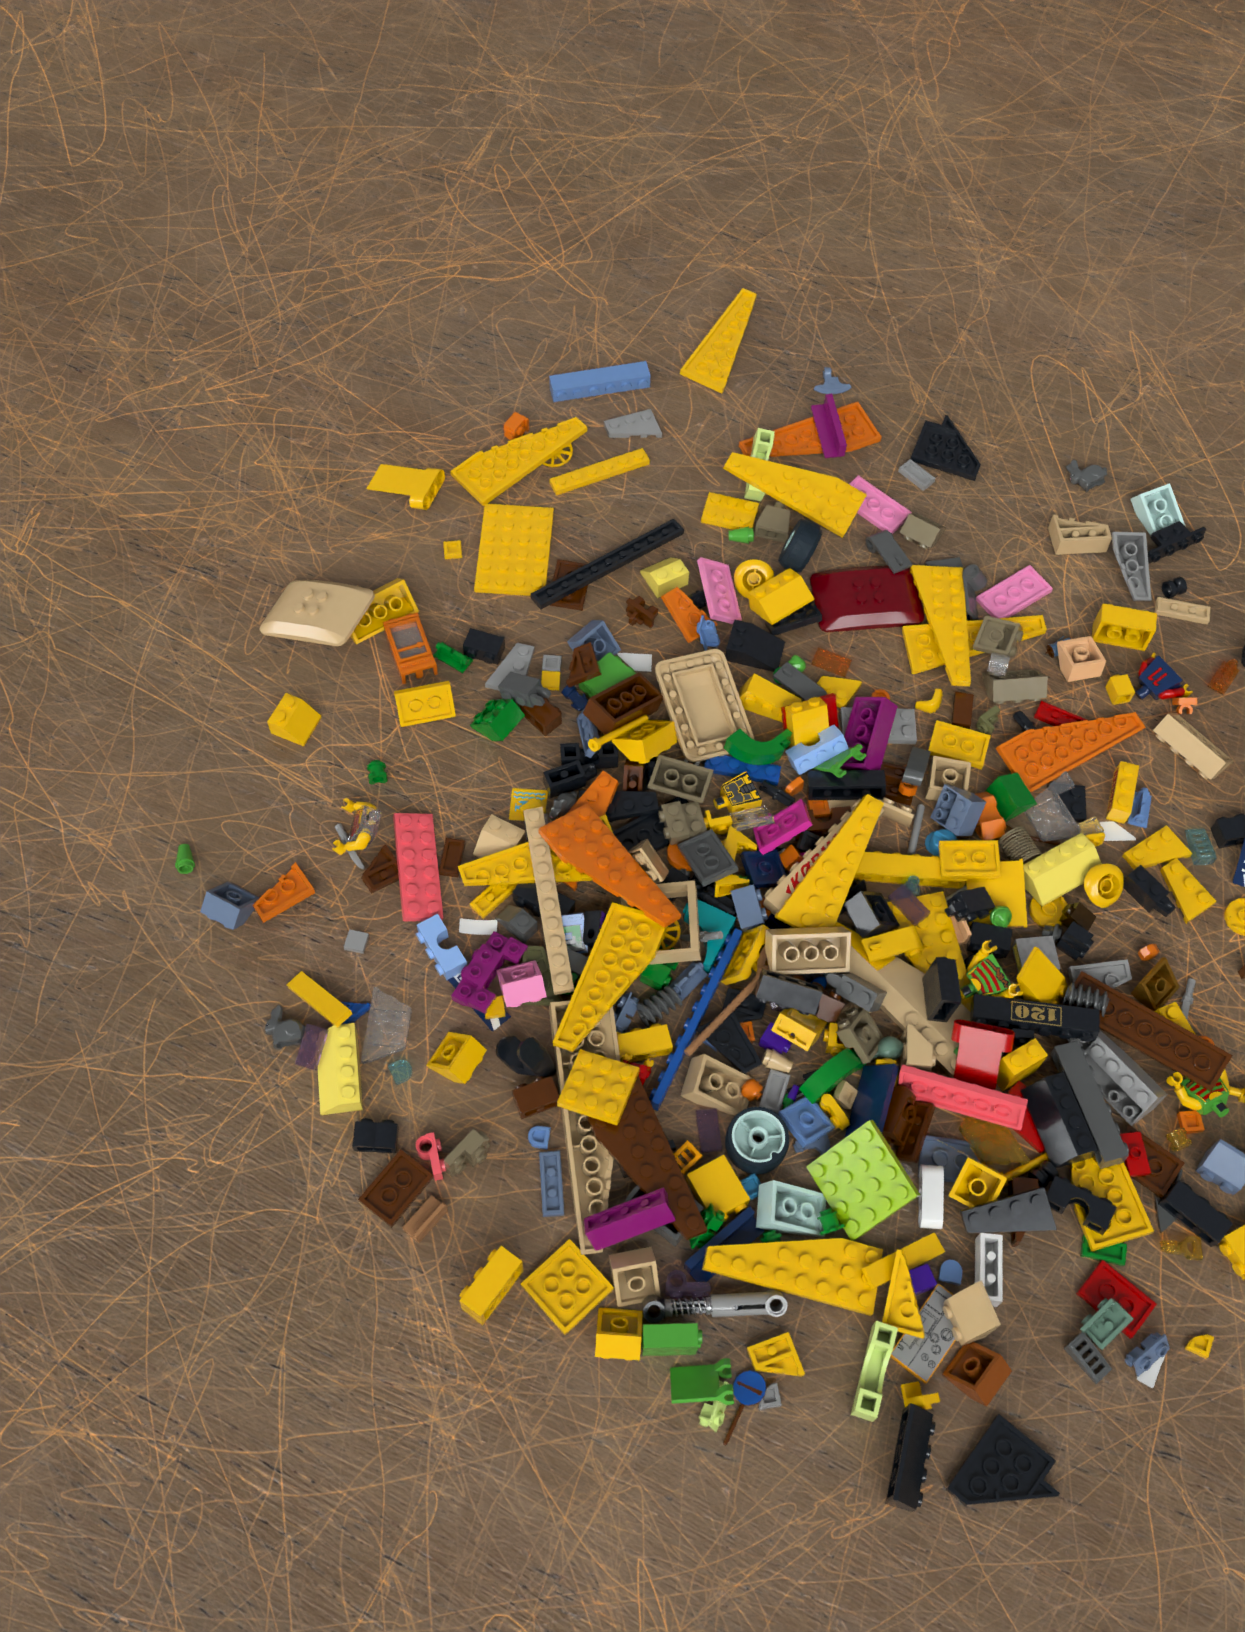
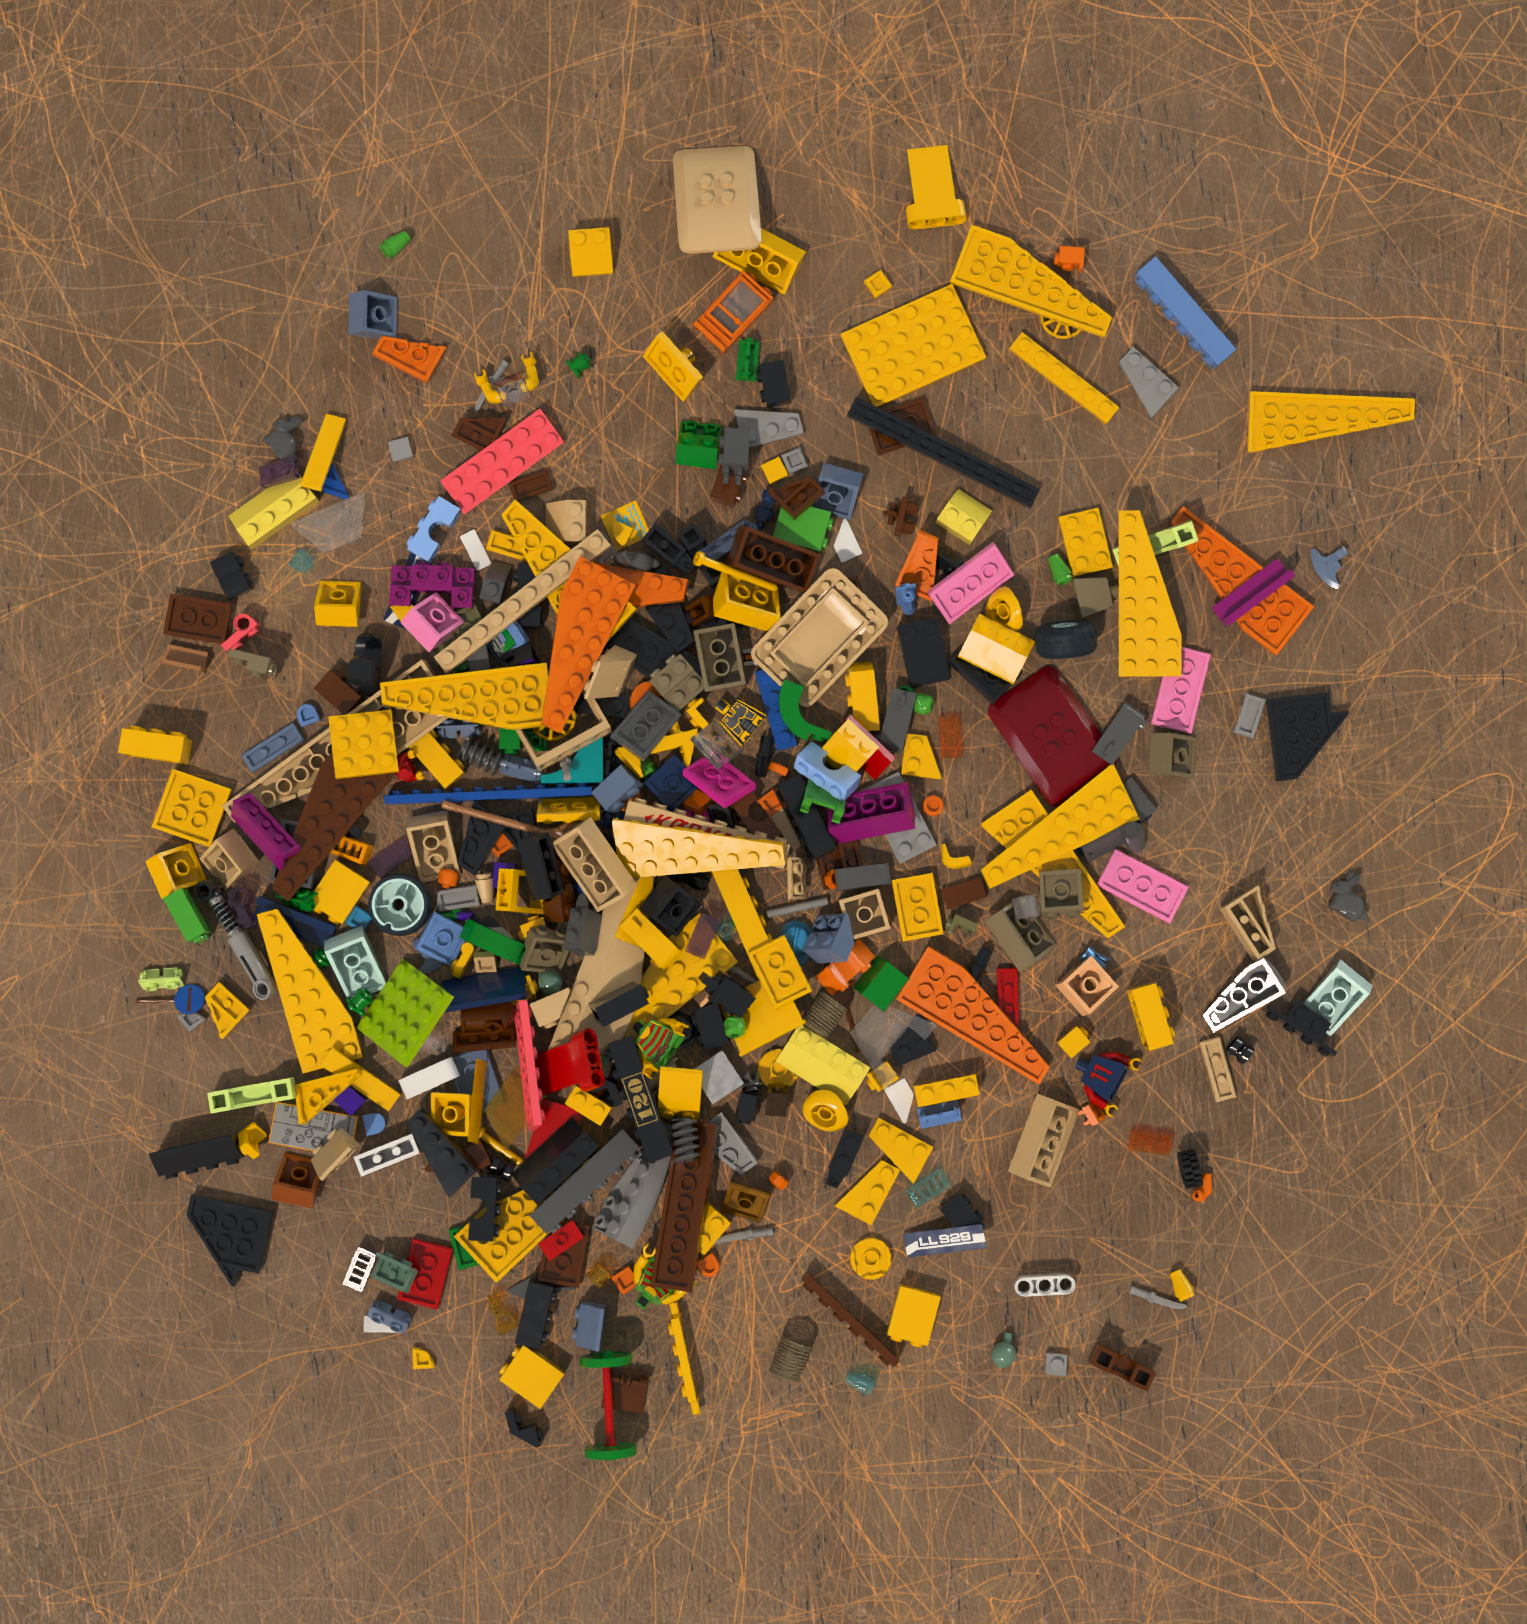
camera: 65 degrees right, 25 degrees up
bright green flag [670,1358,734,1405] -> none

